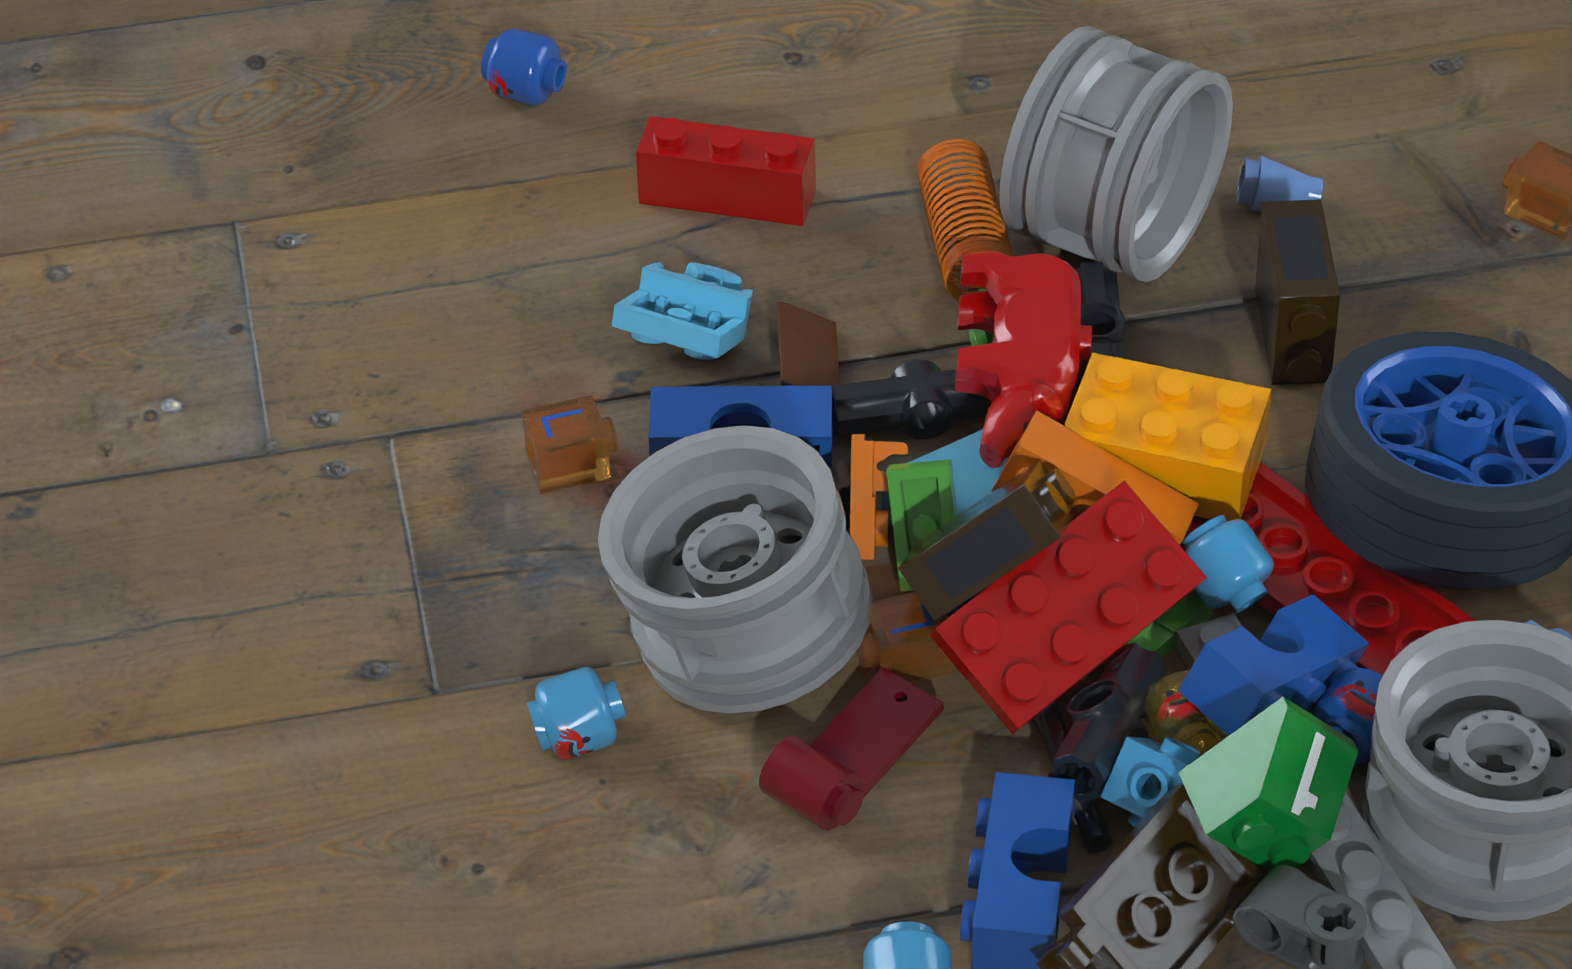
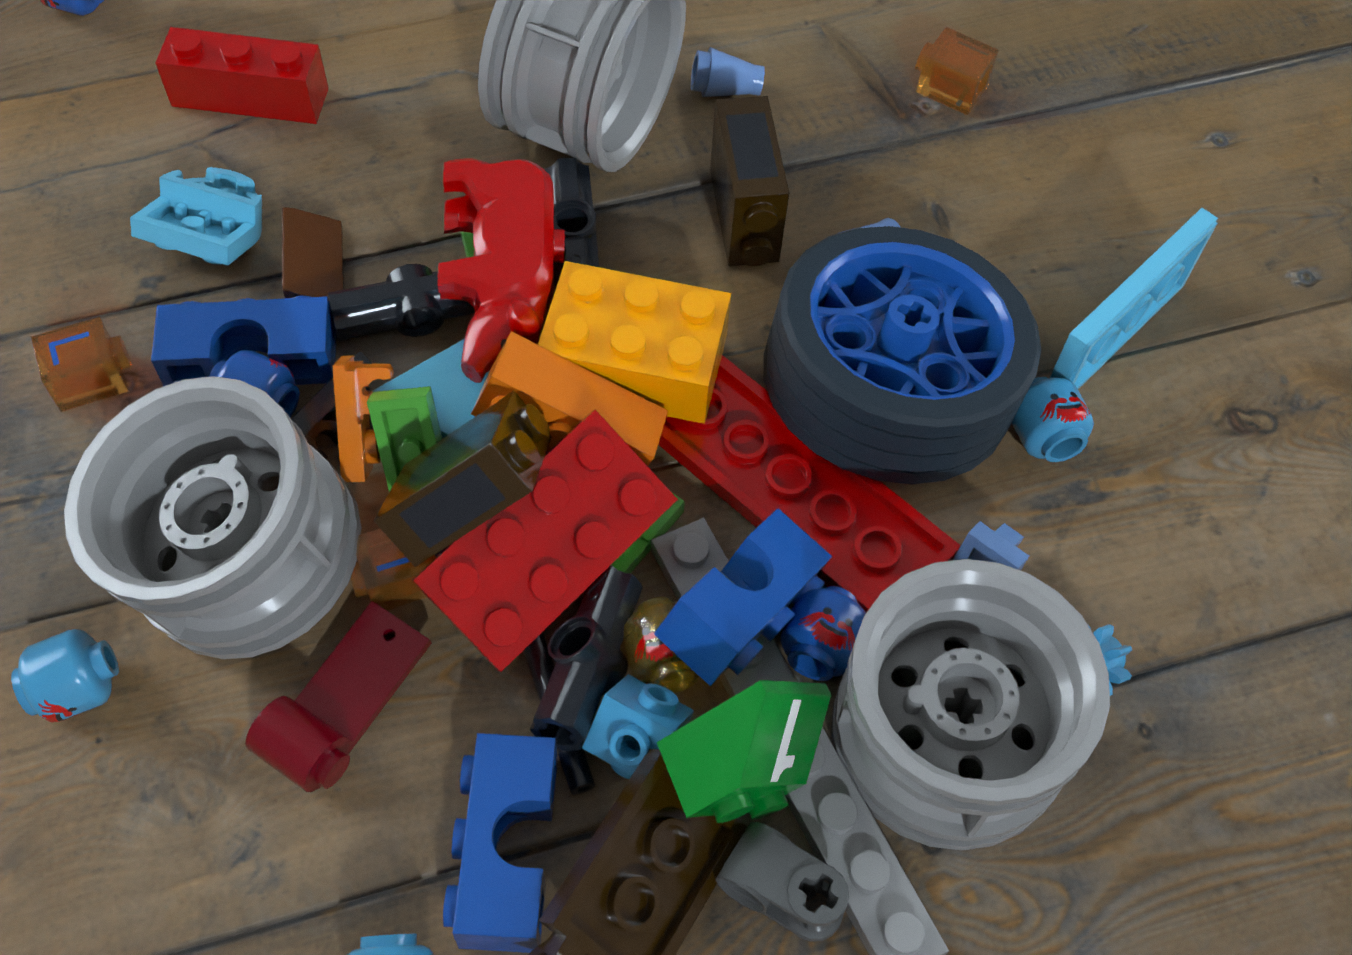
camera: 10 degrees left, 15 degrees up
orange piece [917,139,1013,302] -> none
dark azure head [1182,515,1274,613] -> none

